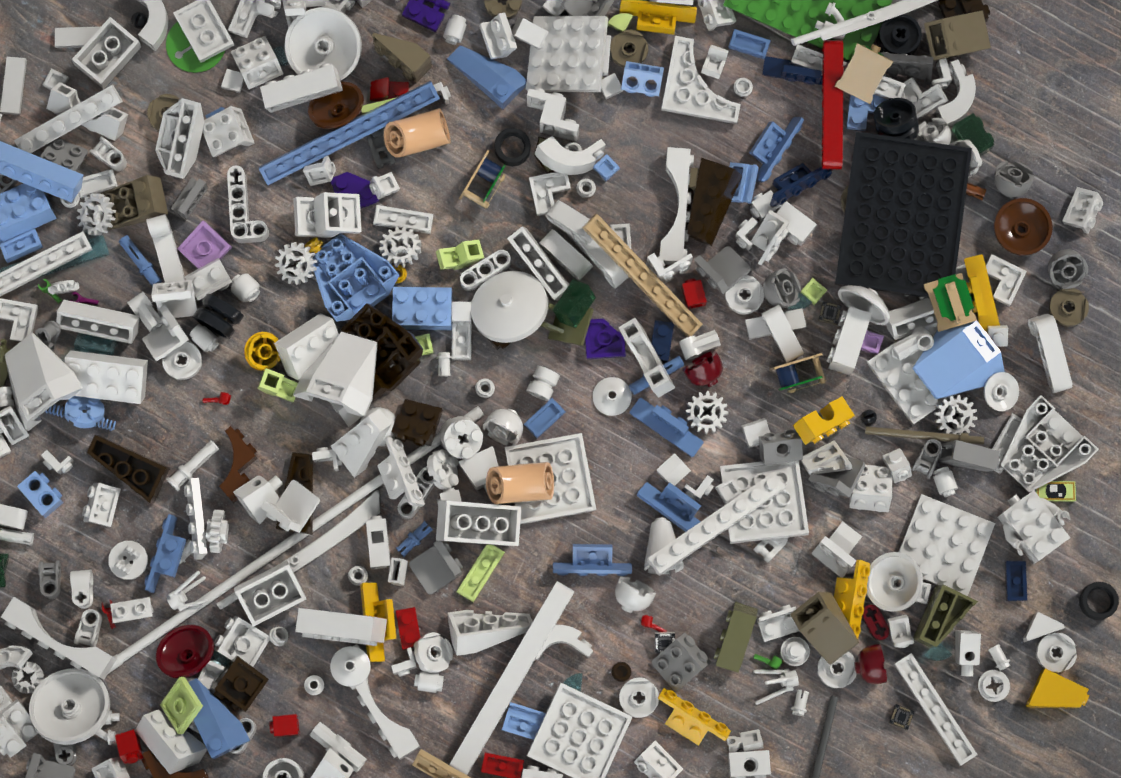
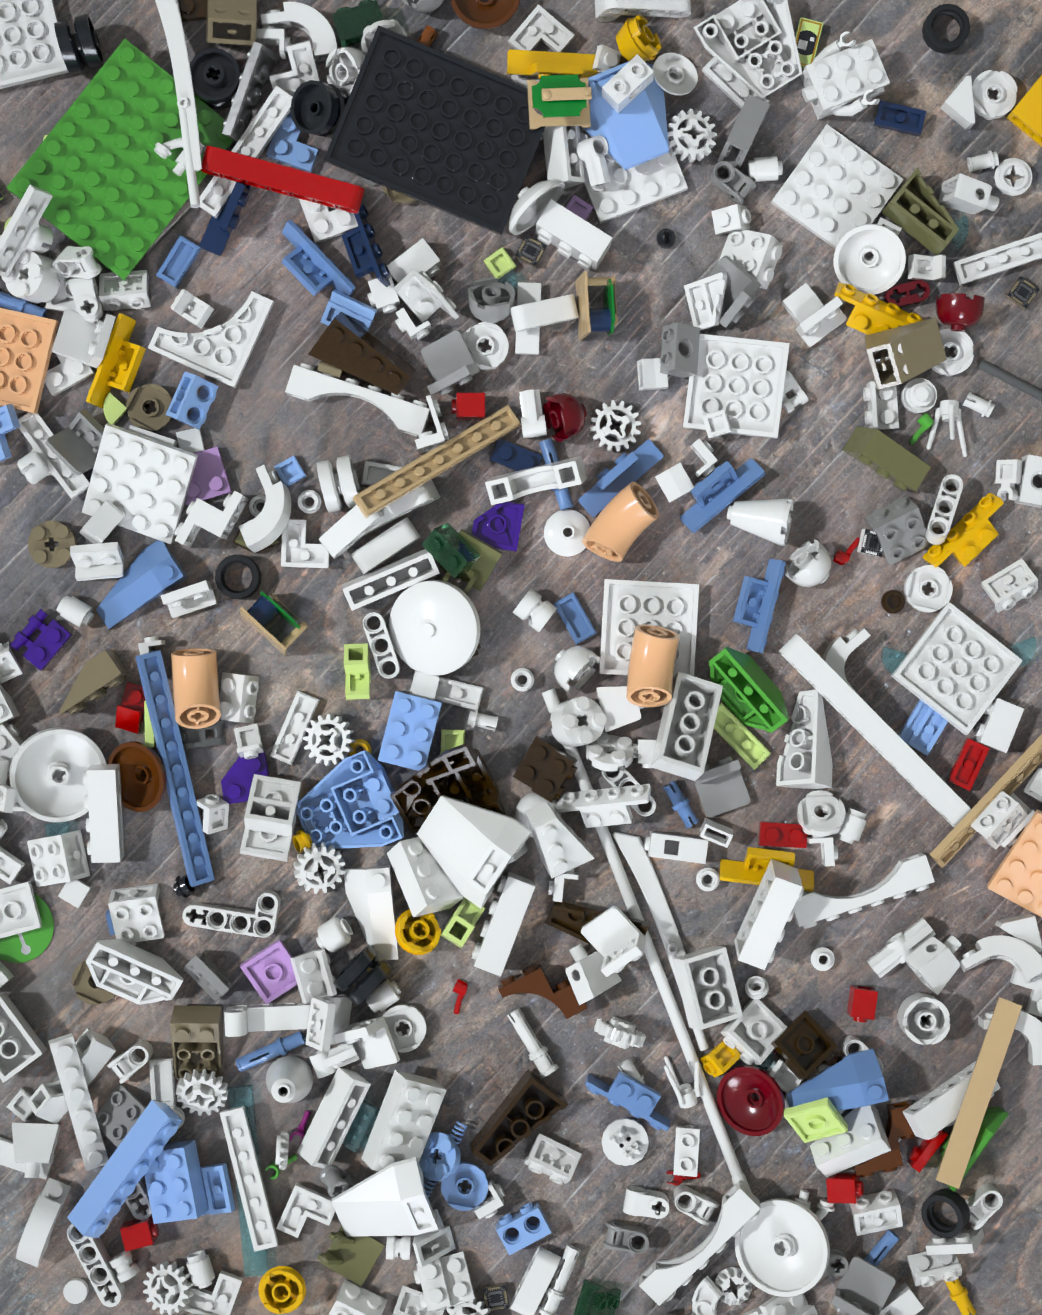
camera: 75 degrees left, 10 degrees up
white plate [184,478,207,560] -> none
white dish [330,646,371,687] -> none
white plate [647,472,786,576] -> none
white plate [733,78,753,97] -> none
yellow arch [793,396,855,445] -> none
tan piece [835,43,893,104] -> none
dark tan bar [865,426,984,445] -> none
none -> white torso [12,1123,61,1178]
none -> white bracket [160,580,217,618]
none -> black plate [173,875,195,898]
none -> lavender plate [185,447,232,506]
none -> white bracket [219,672,259,723]
none -> white cone [266,1056,313,1103]
none -> white plate [299,199,358,244]
none -> white wheel [317,455,360,513]
none -> white wedge [344,865,399,961]
none -> light blue plate [441,1161,488,1211]
none -> white brick [472,871,535,977]
none -> light nougat brick [582,481,659,562]
none -> white brick [602,54,654,113]
none -> yellow cone [616,15,662,62]
none -> yellow bracket [700,1040,741,1077]
none -> bright green wedge [709,647,790,733]
none -> white beam [925,474,963,545]

